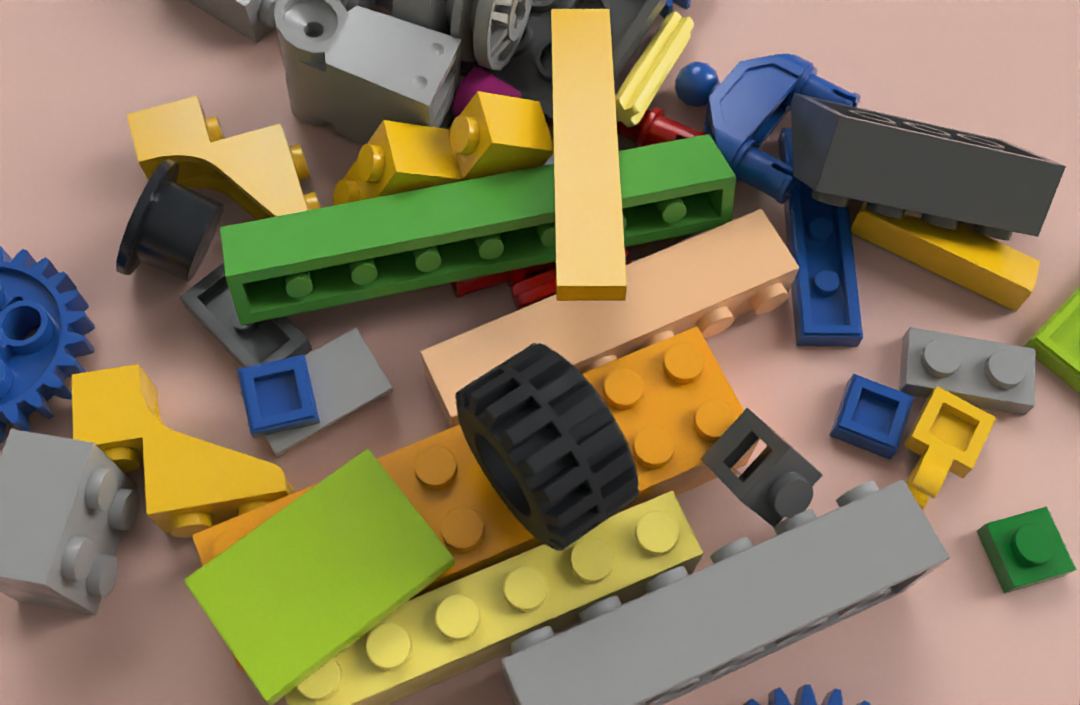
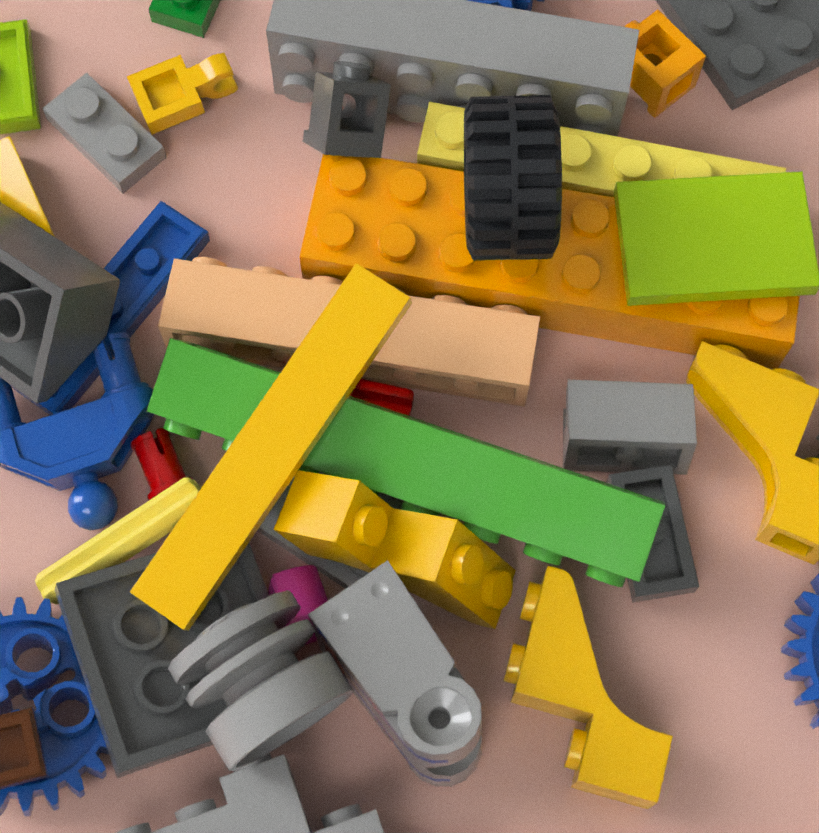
camera: 145 degrees left, 5 degrees up
black piece [116,159,224,281] -> none
blue tile [237,354,320,438] -> none
blue tile [829,374,914,459] -> none

